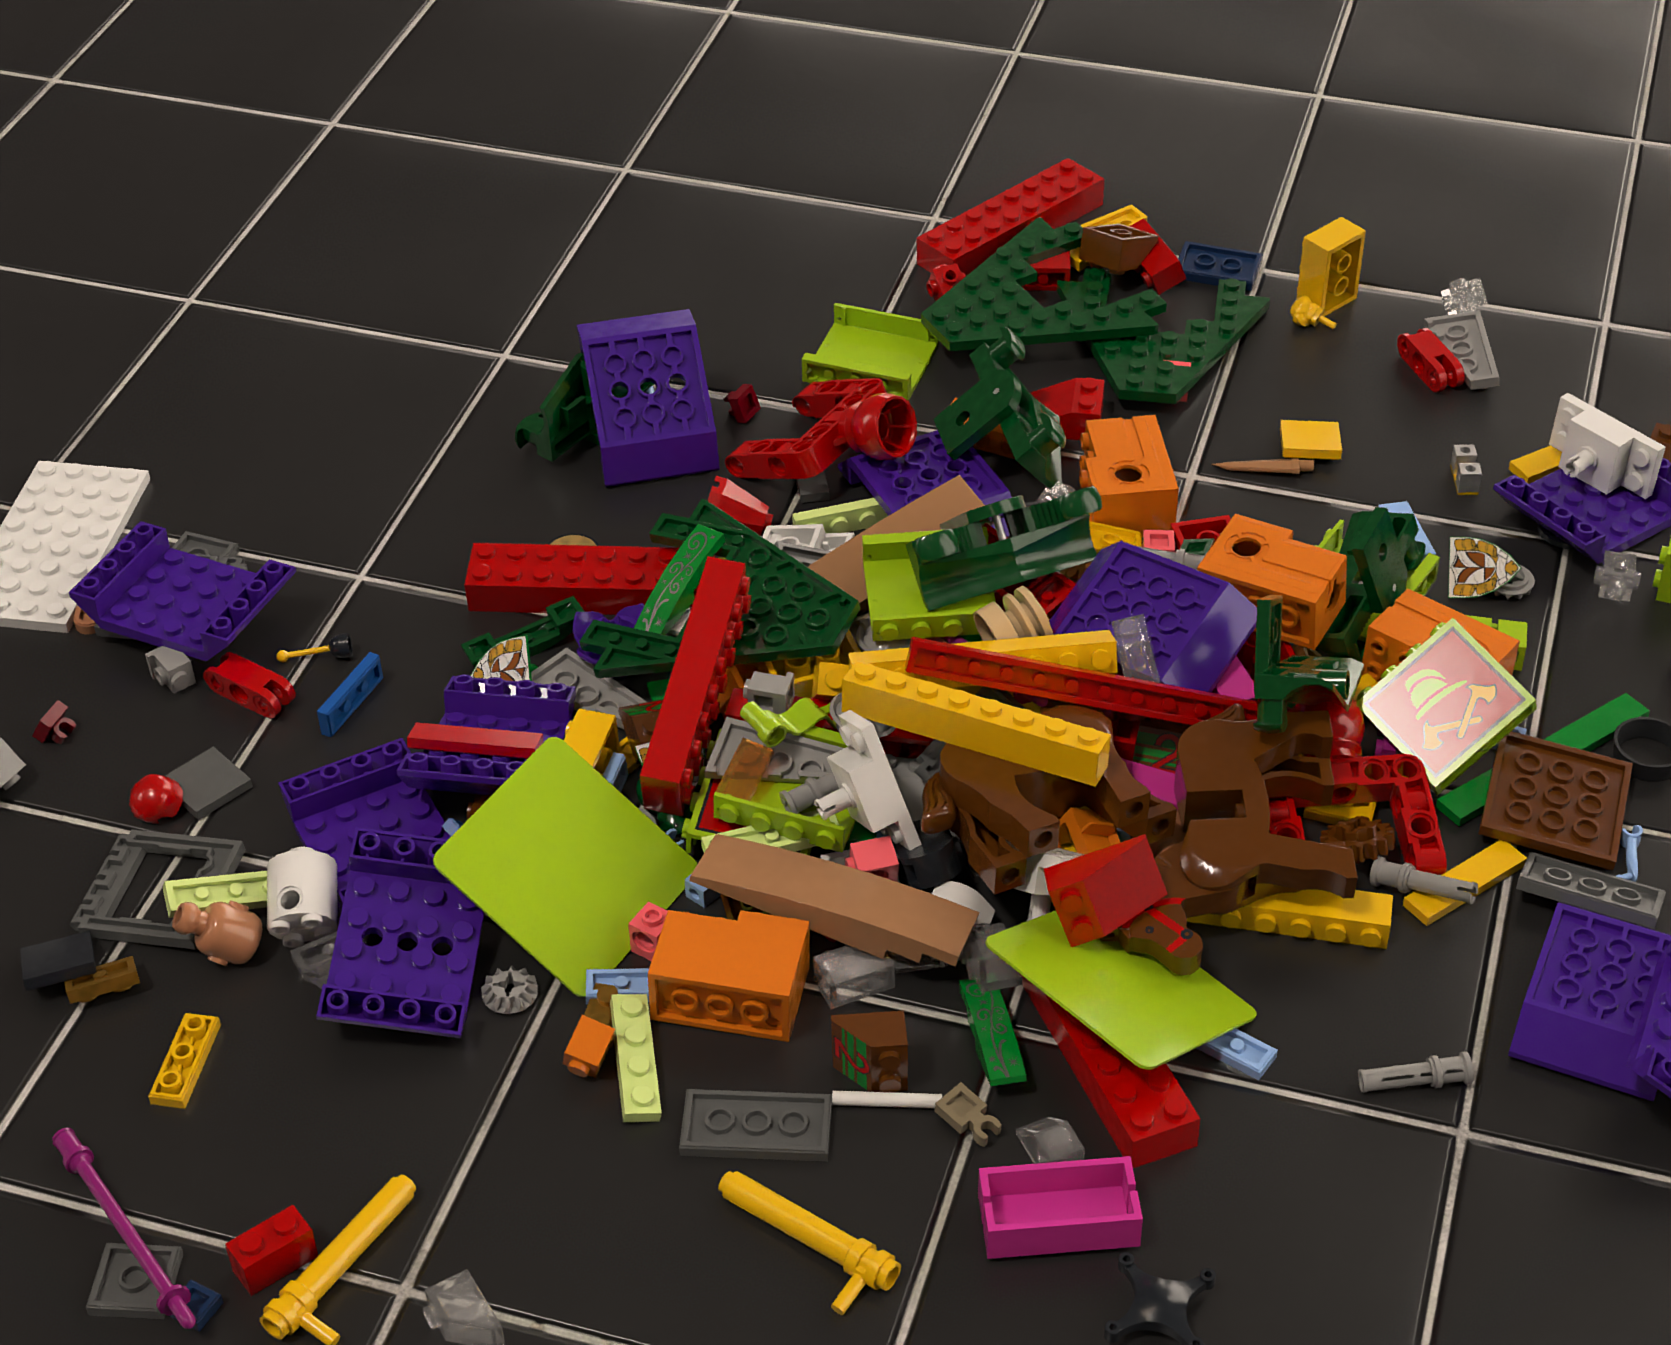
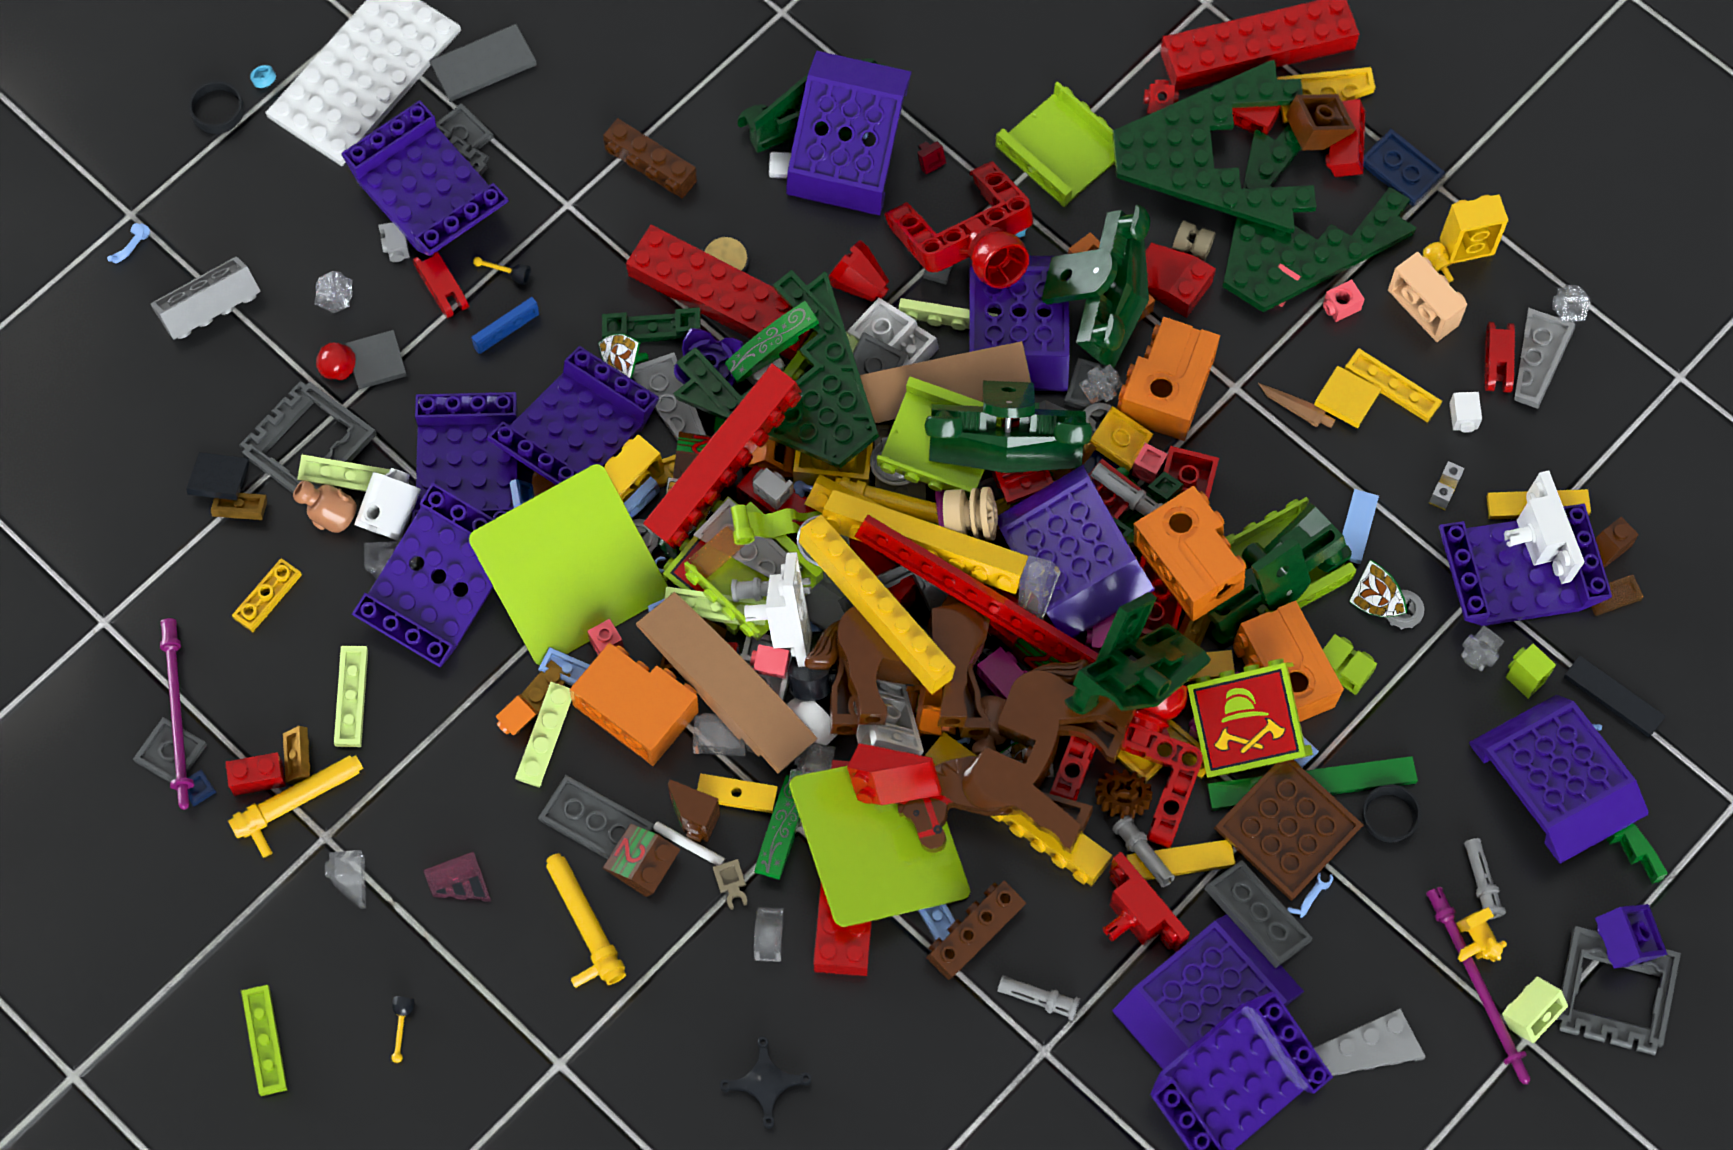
camera: 25 degrees right, 25 degrees up
dark red tile [32,700,76,744] -> none
red tile [407,722,543,759] -> none
light grey gear [481,965,538,1014] -> none
dark pink piece [978,1156,1143,1259] -> none
none -> pearl gold plate [283,726,310,784]
none -> clear brick [314,271,353,313]
none -> yellowish green plate [334,646,368,747]
none -> clear pink wing [423,852,491,902]
none -> dark grey tile [429,24,537,102]
none -> reddish brown brick [603,118,697,199]
none -> reddish brown slope [603,824,681,897]
none -> yellow tile [697,773,778,814]
none -> white tile [769,152,791,178]
none -> reddish brown brick [926,881,1026,980]
none -> red brick [1103,852,1190,952]
none -> dark tan wheel [1172,220,1216,262]
none -> coral brick [1323,280,1364,322]
none -> yellow tile [1344,348,1442,423]
none -> light nougat brick [1388,252,1467,342]
none -> white brick [1449,392,1482,432]

